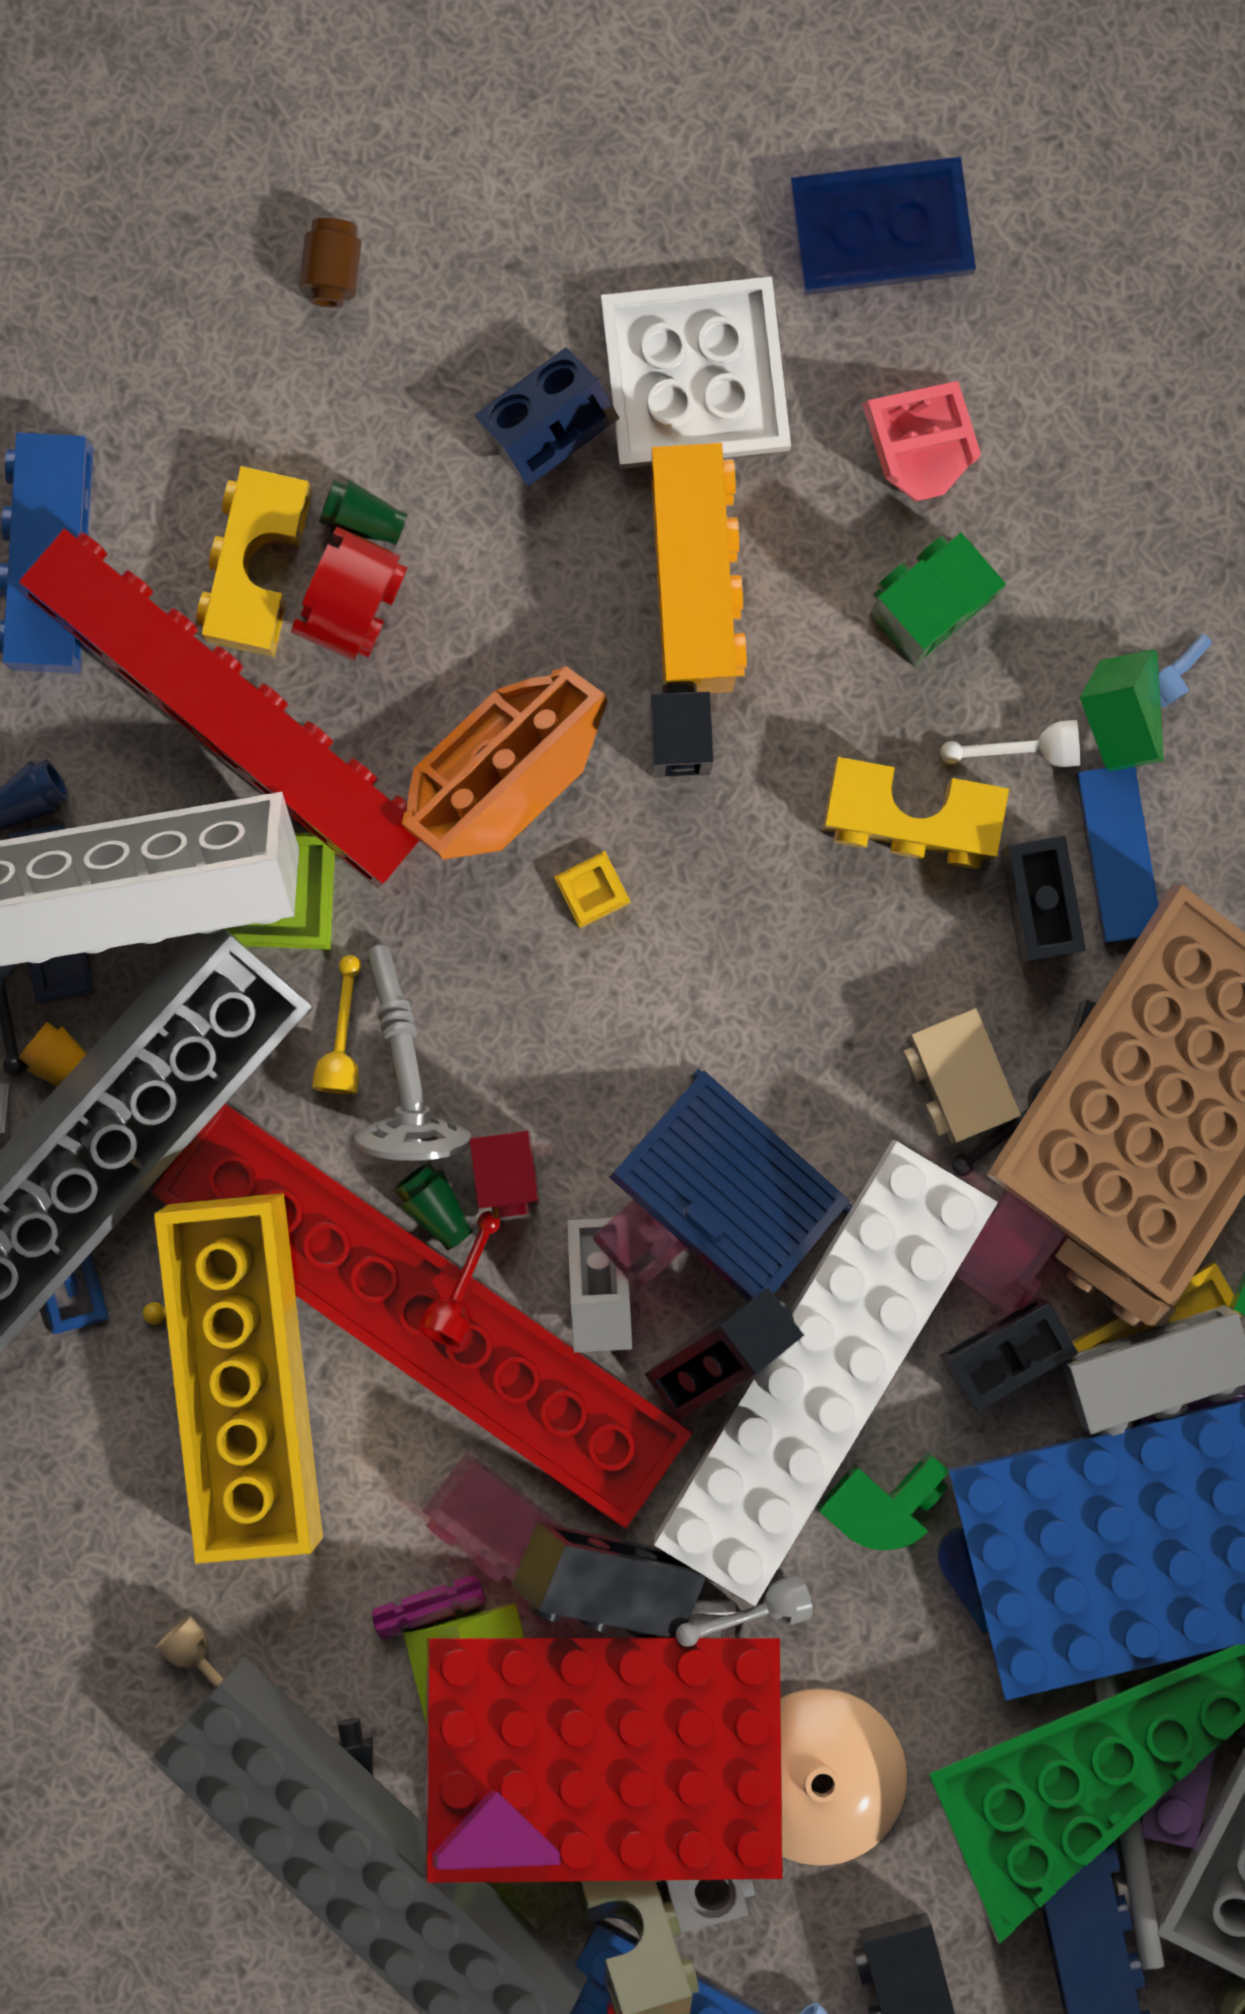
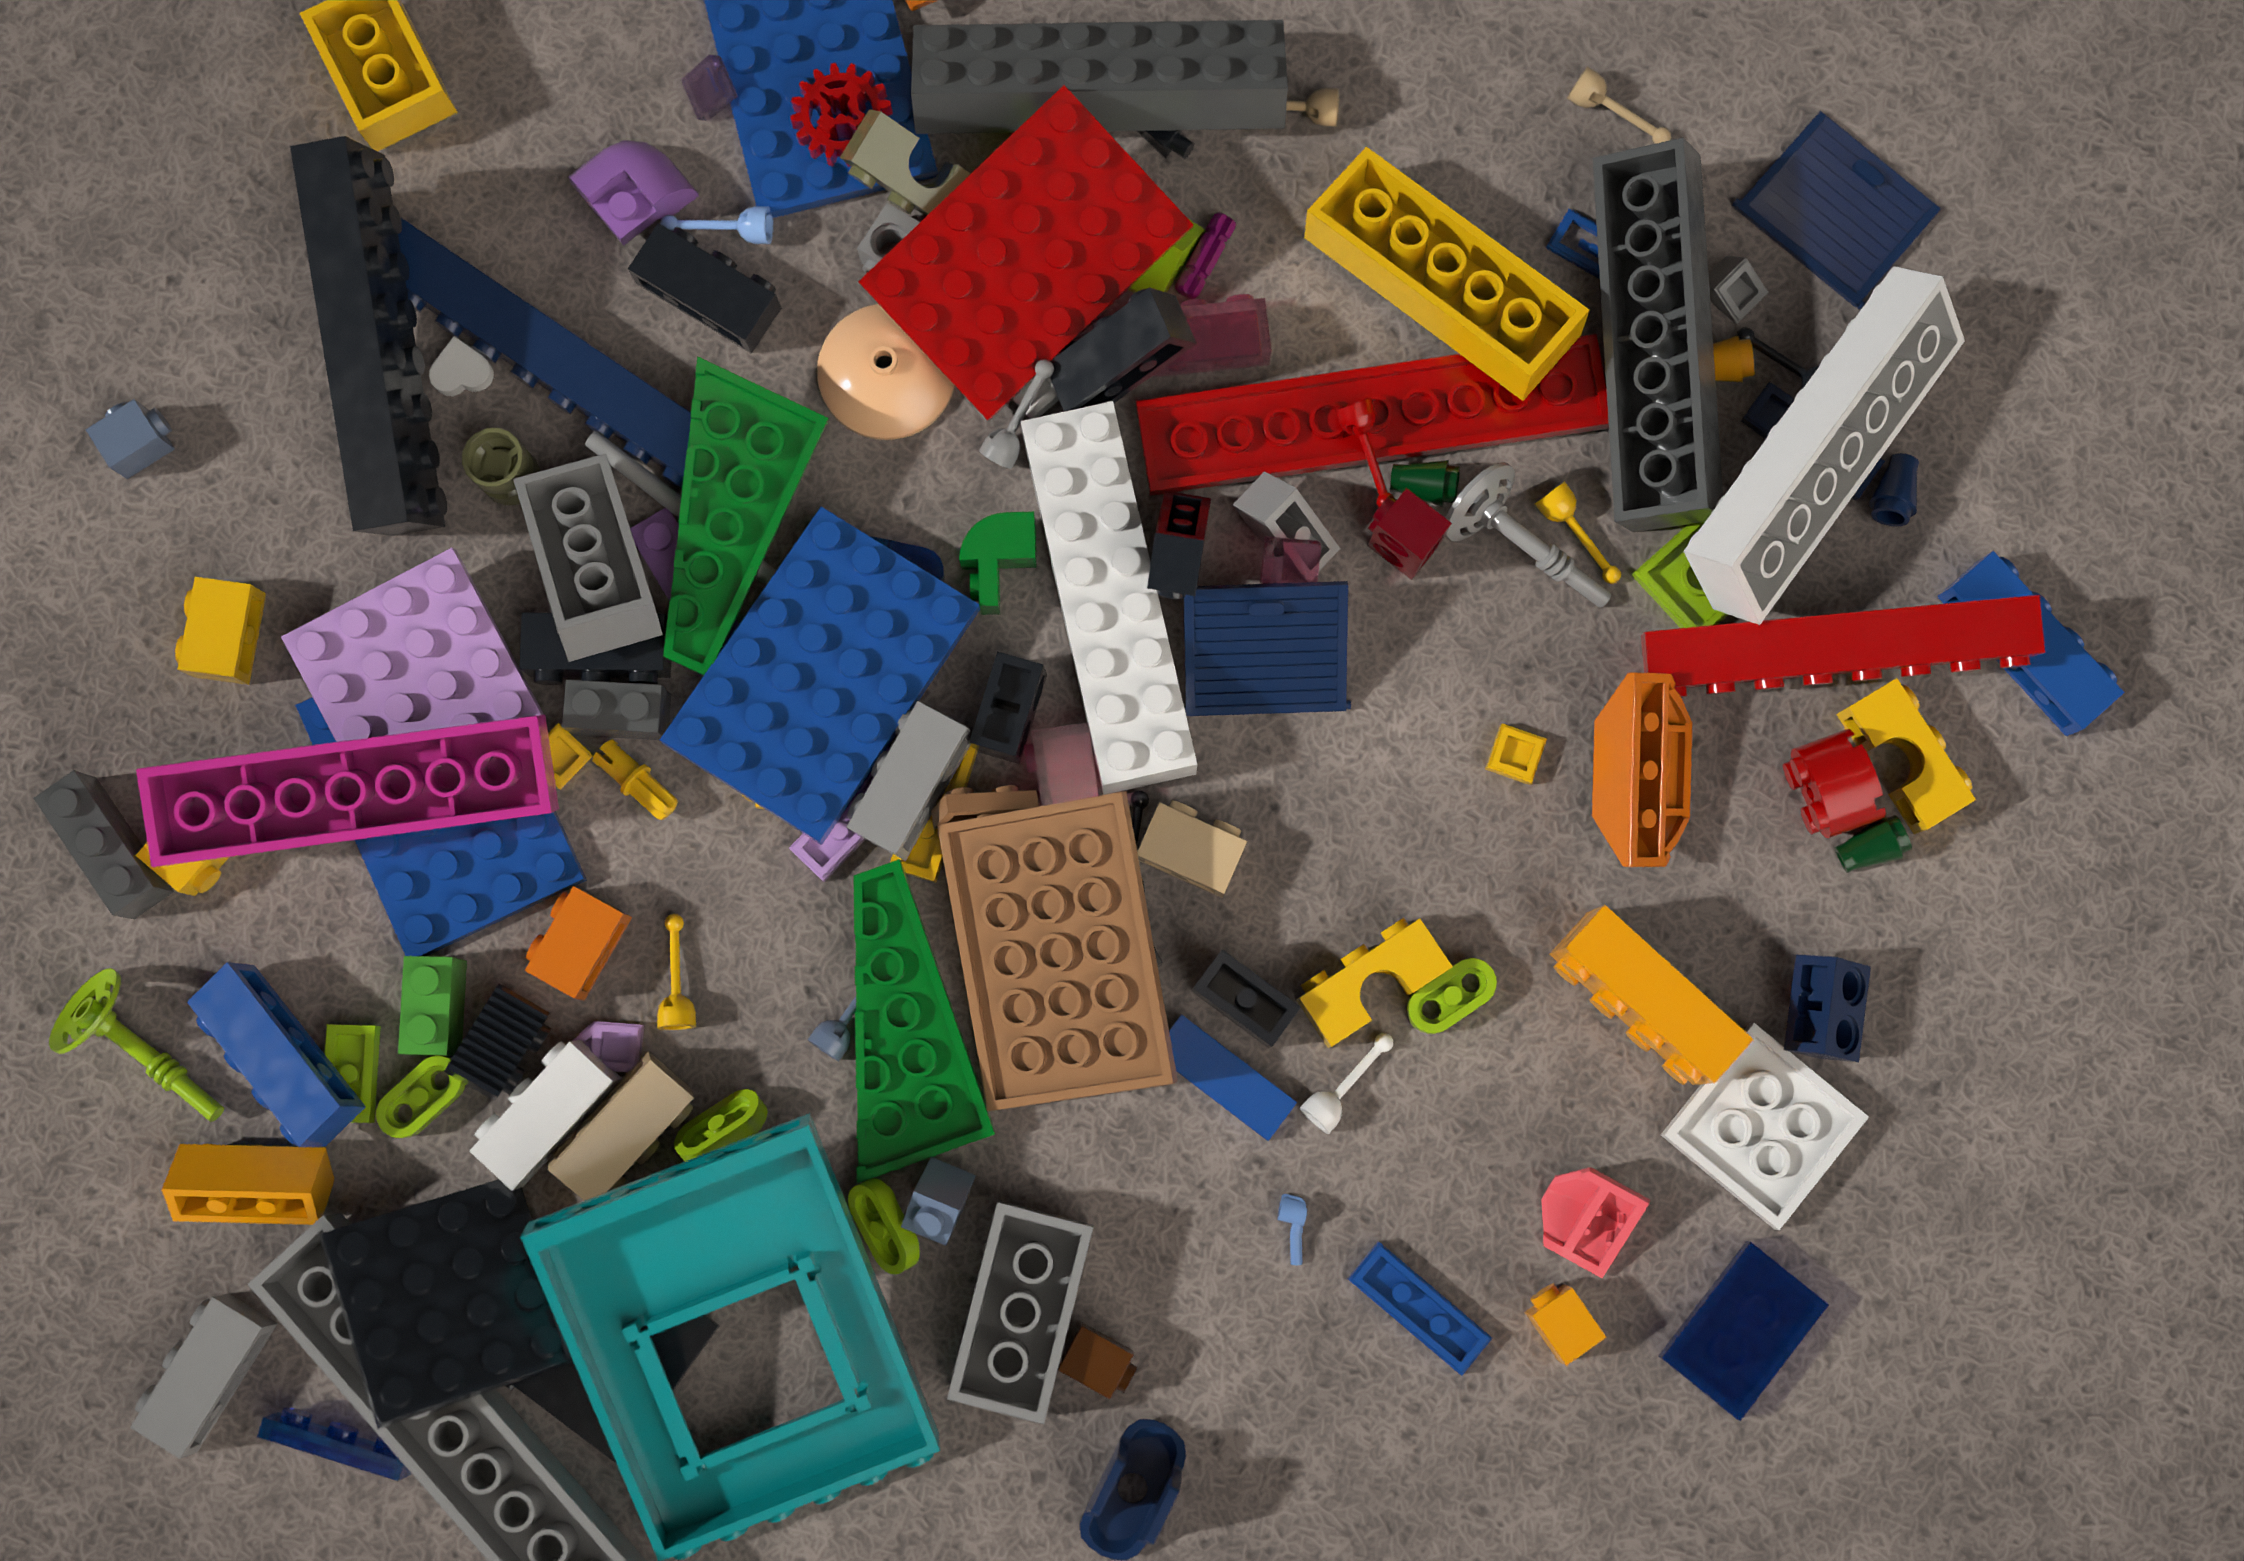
camera: 140 degrees right, 5 degrees down
reddish brown brick [299,218,362,308] -> none
magenta slope [432,1790,560,1870] -> none
black brick [650,683,714,778] -> none
green brick [870,532,1006,666] -> none
green slope [1079,649,1164,772] -> none
none -> blue tile [1347,1242,1492,1376]
none -> lime plate [1407,958,1497,1034]
none -> light orange brick [1525,1283,1607,1366]

